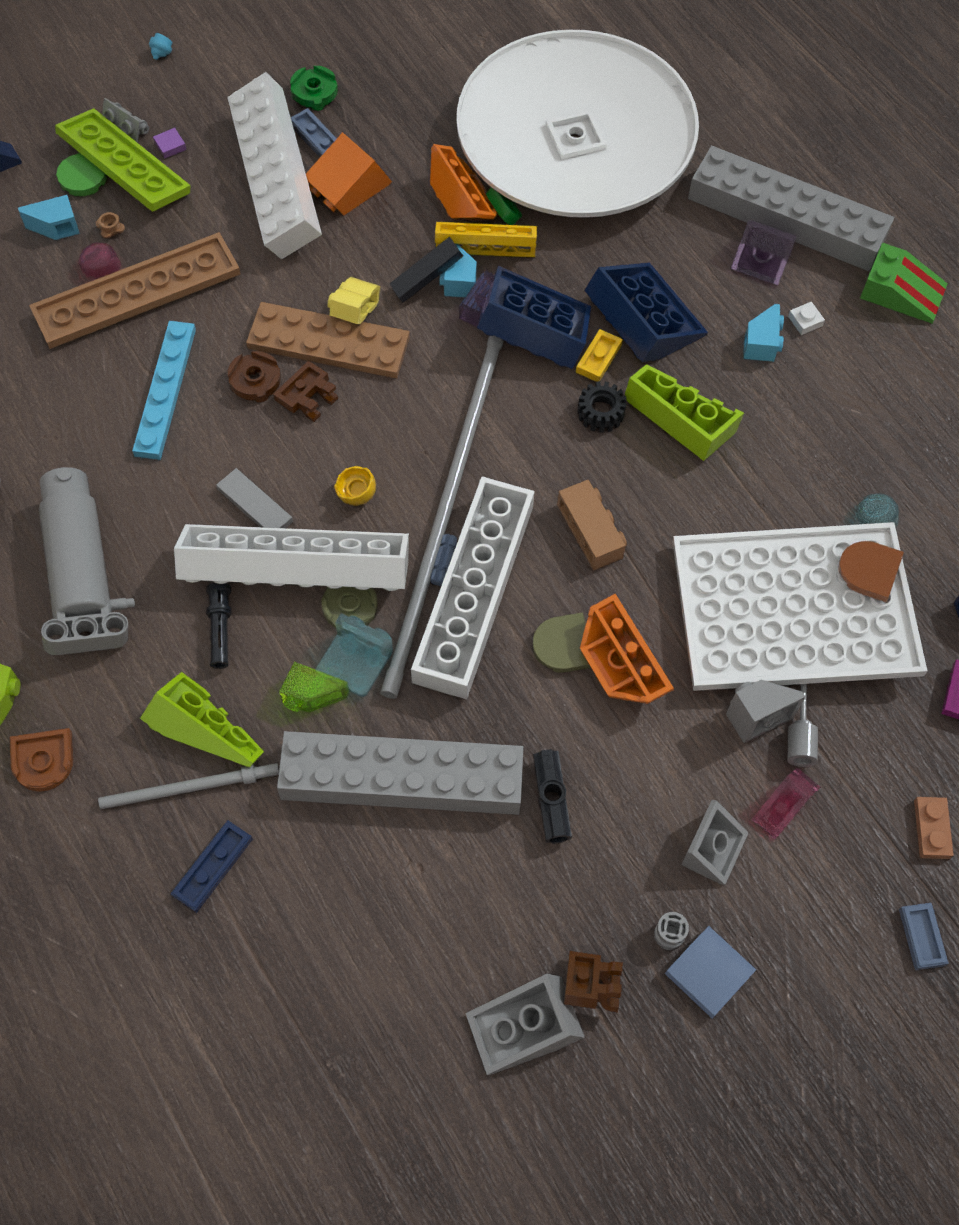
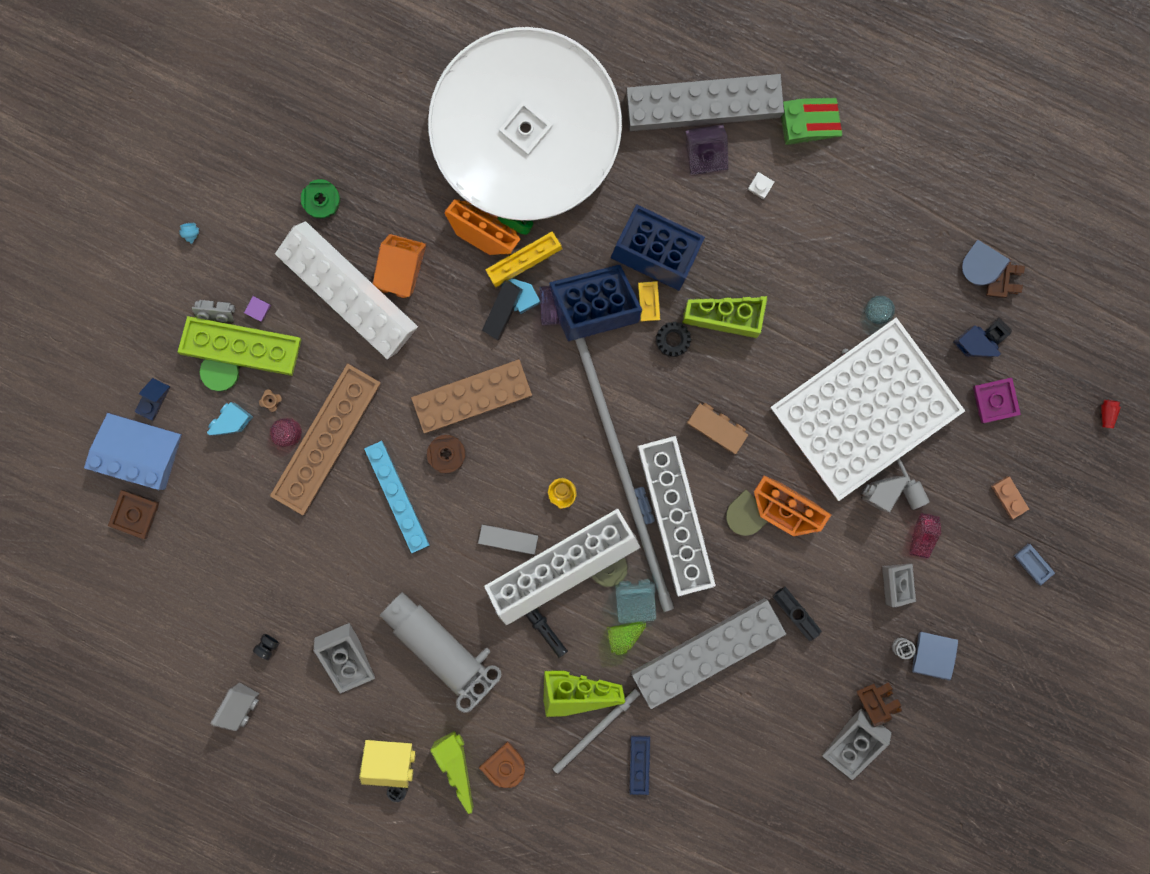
camera: 30 degrees left, 25 degrees up
reddish brown plate [273,361,338,422] -> none
sand blue tile [291,108,337,157] -> none
light yellow brick [328,277,380,324] -> none
medium azure slope [743,304,784,362] -> none
dark orange tile [838,541,904,603] -> none

